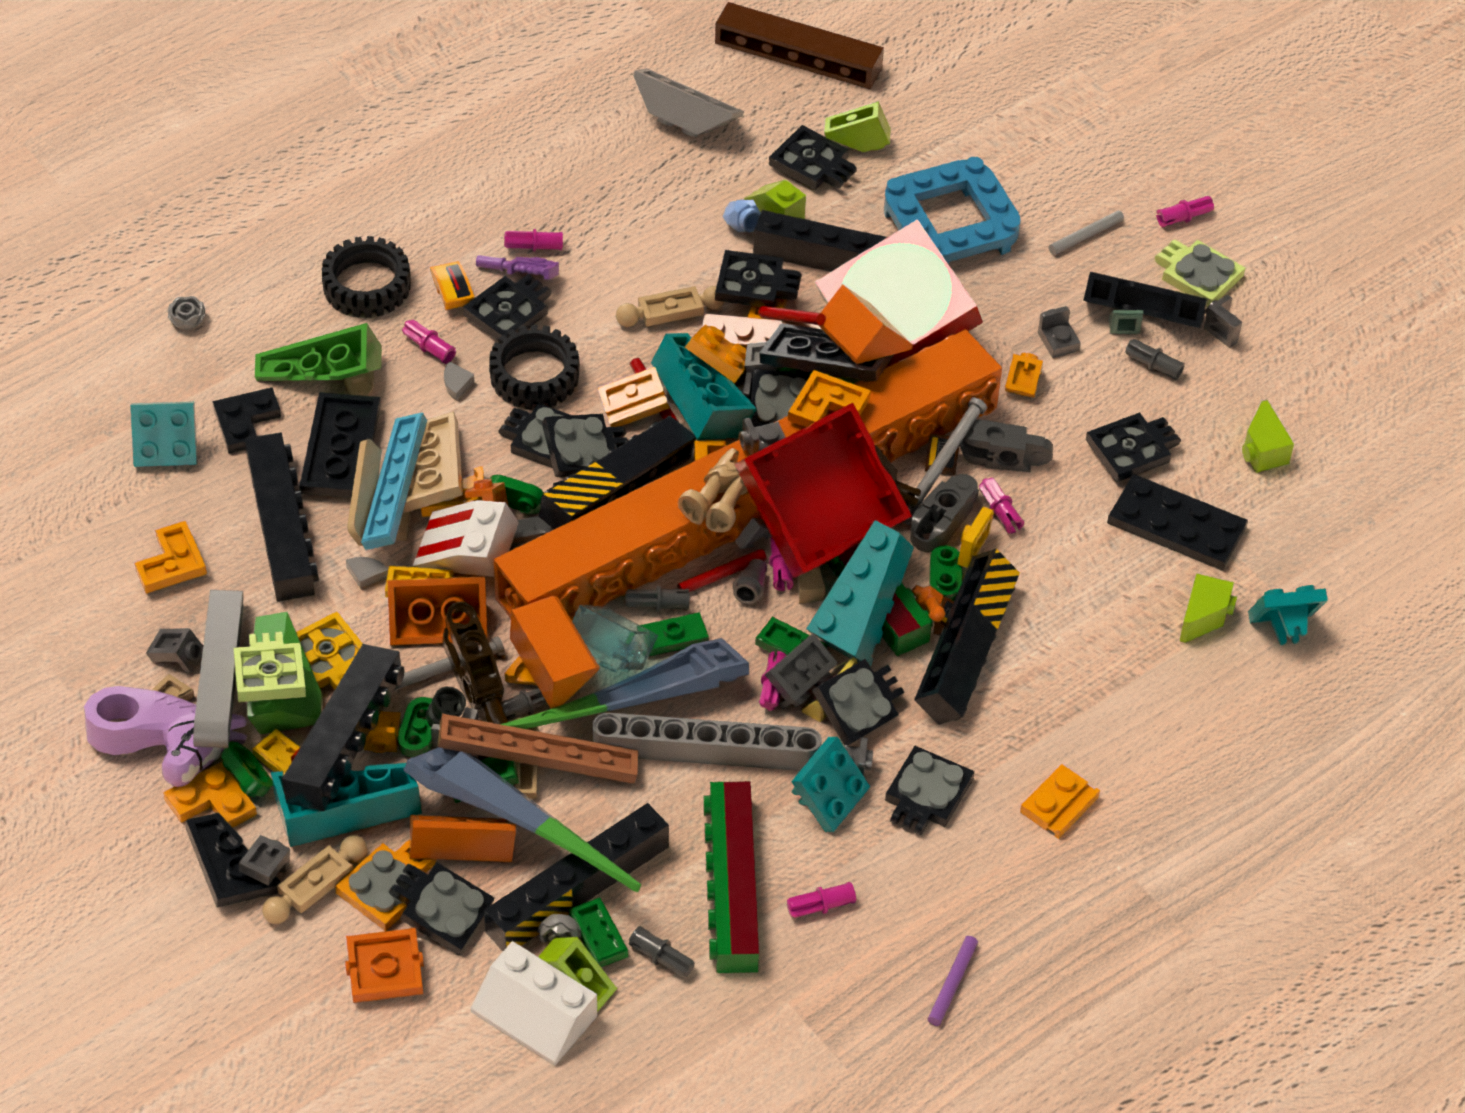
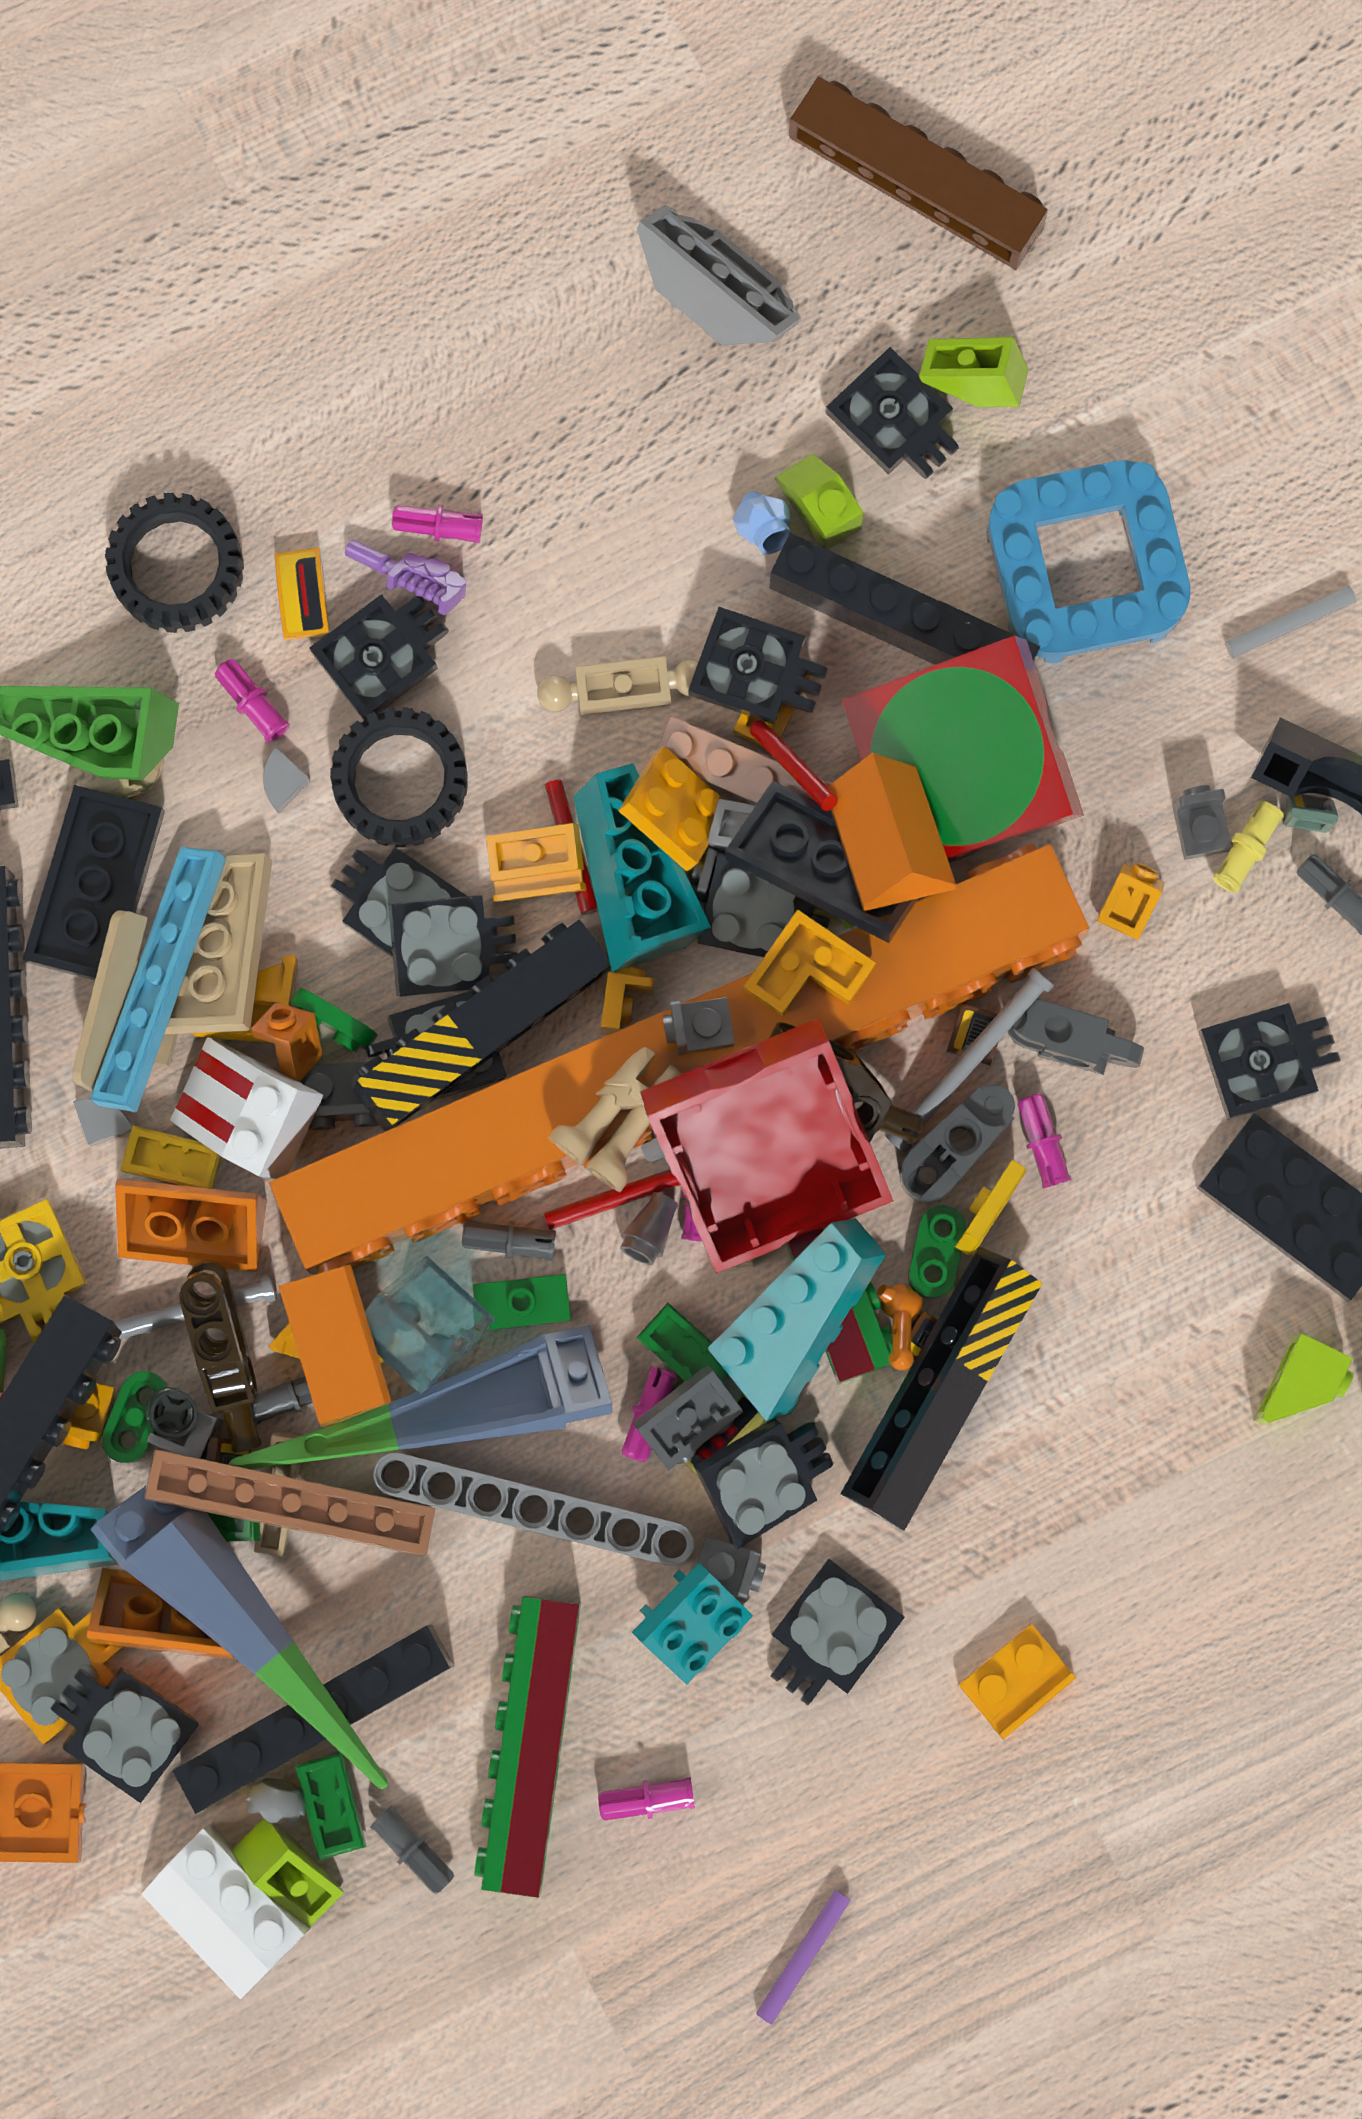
camera: 15 degrees right, 30 degrees up
none -> light yellow pin [1212,801,1284,893]

